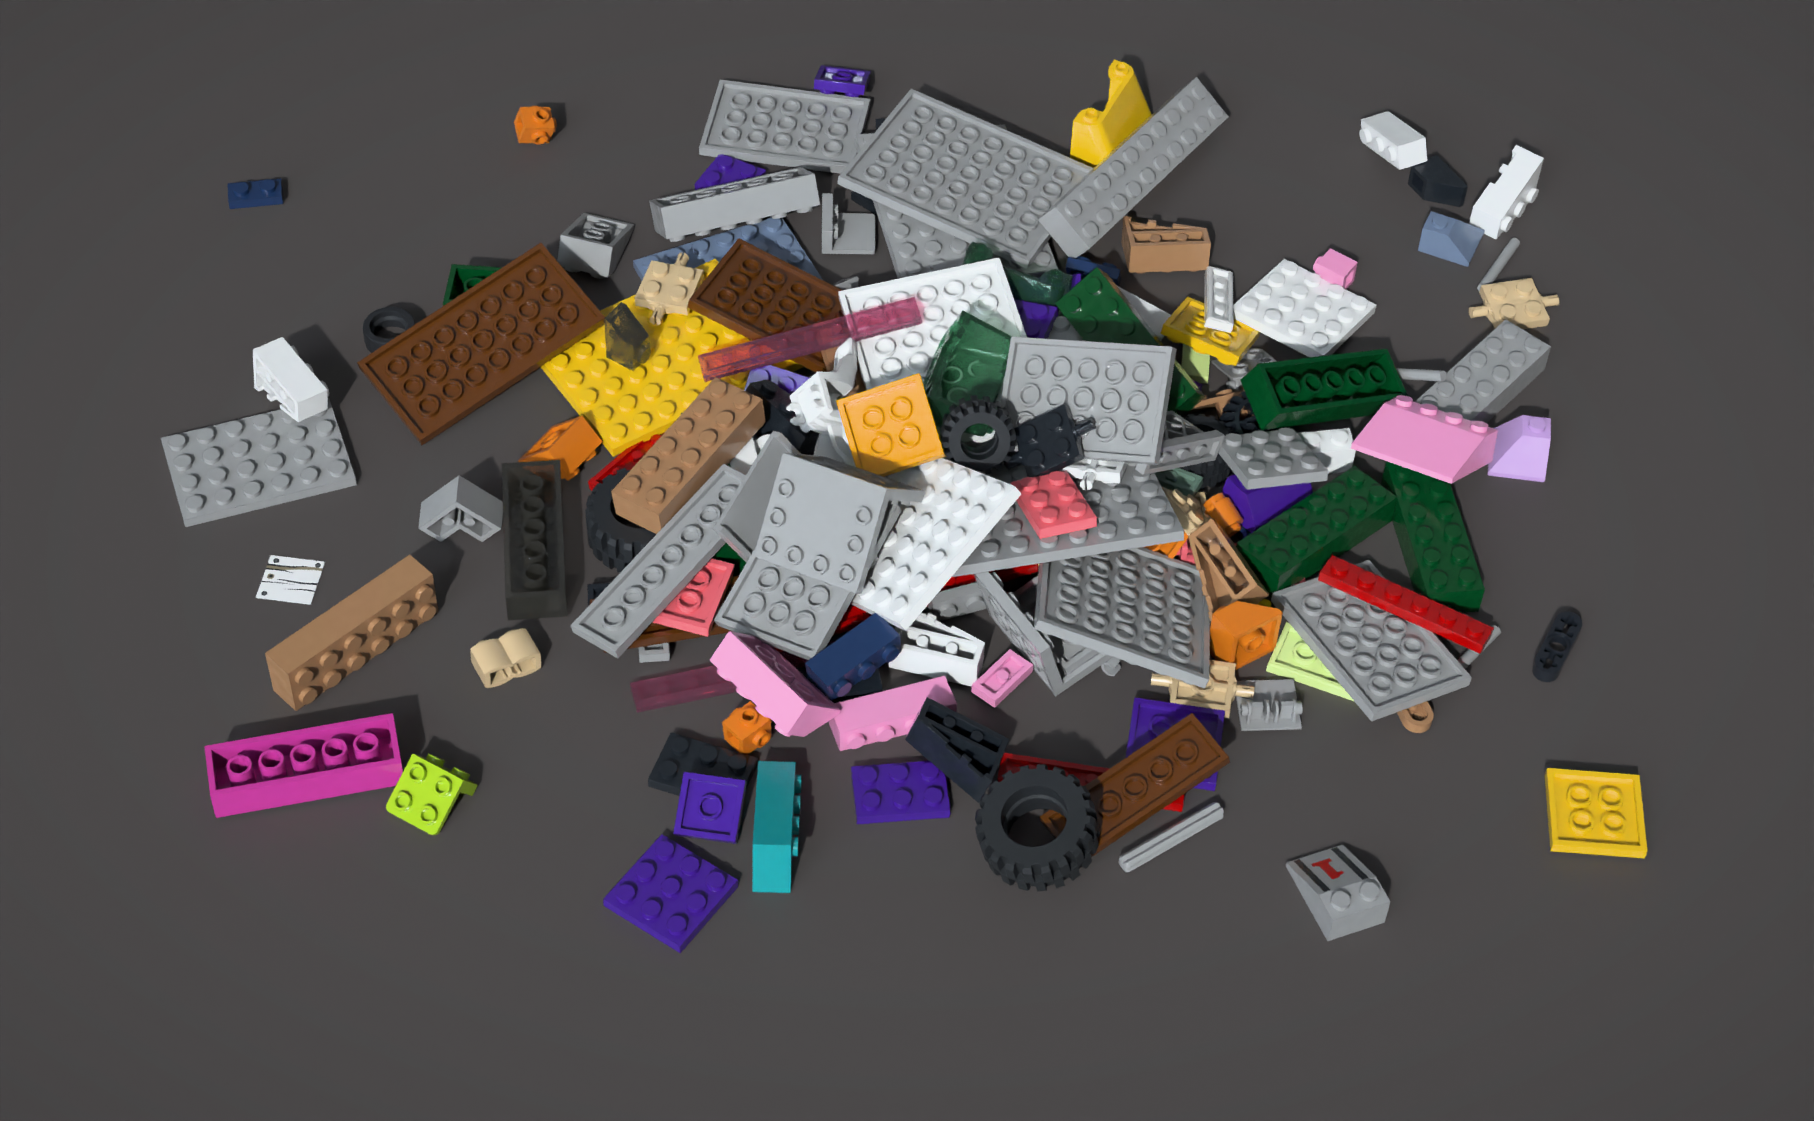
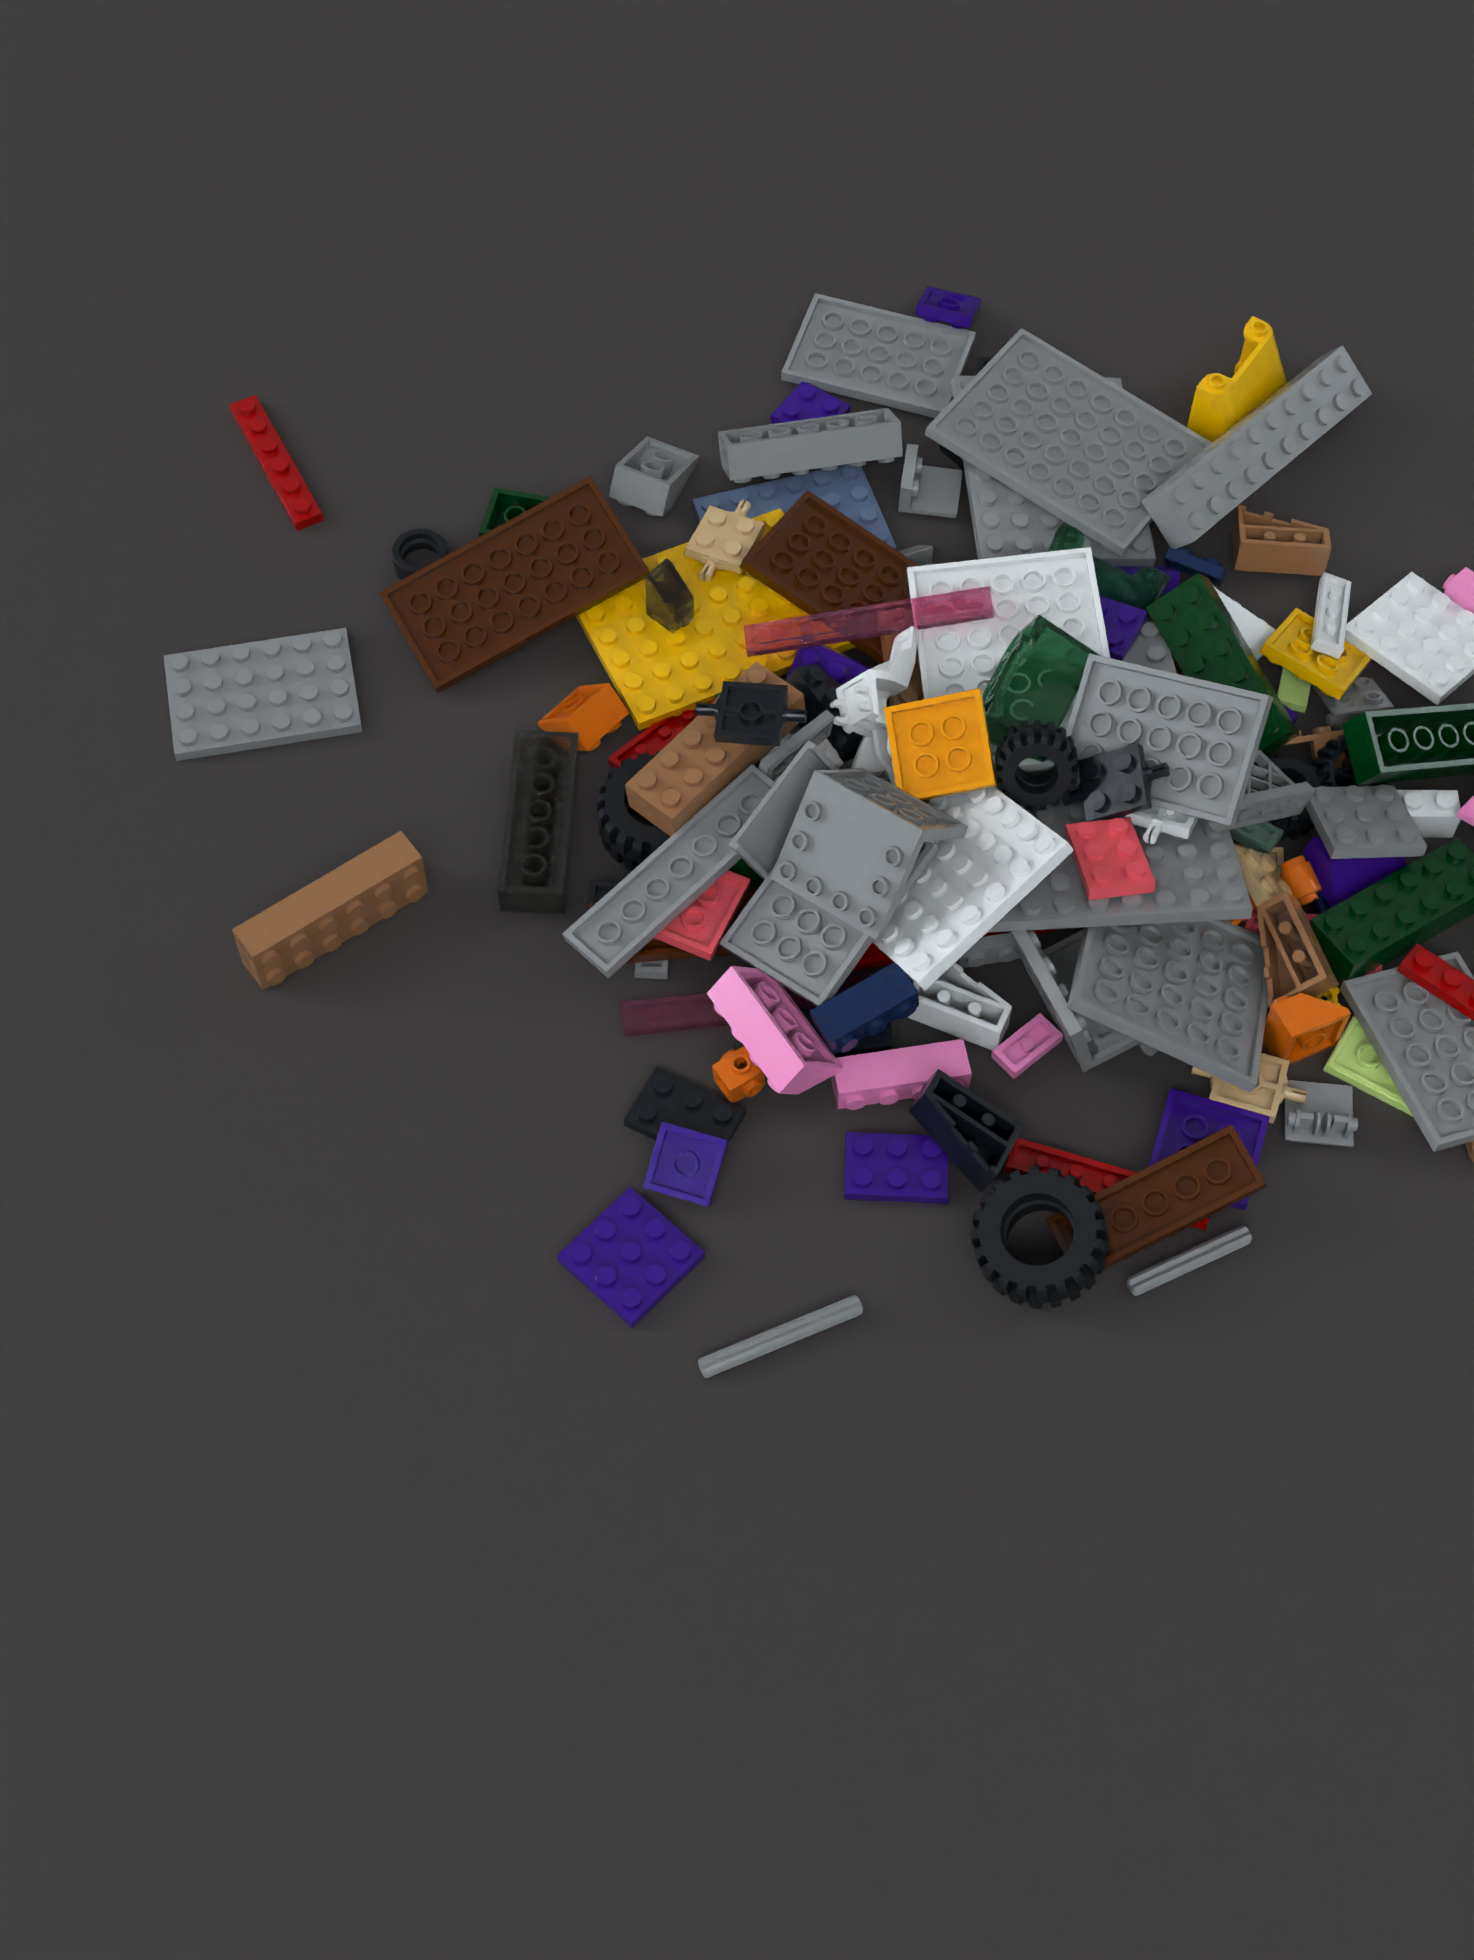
camera: 10 degrees right, 10 degrees up
dark pink brick [204,713,403,818] -> none
dark blue plate [228,178,283,209] -> none
white wedge [253,337,330,422] -> none
white sticker [256,555,325,605] -> none
lime bracket [386,753,478,835] -> none
light grey brick [418,475,504,542] -> none
tan brick [470,629,542,688] -> none
orange brick [514,106,557,145] -> none
teal wedge [752,761,801,893] -> none
light grey slope [1286,845,1391,941] -> none
none -> red plate [229,395,324,531]
none -> black plate [695,681,807,746]
none -> light grey axle [698,1295,863,1378]
none -> light grey tile [758,709,834,780]

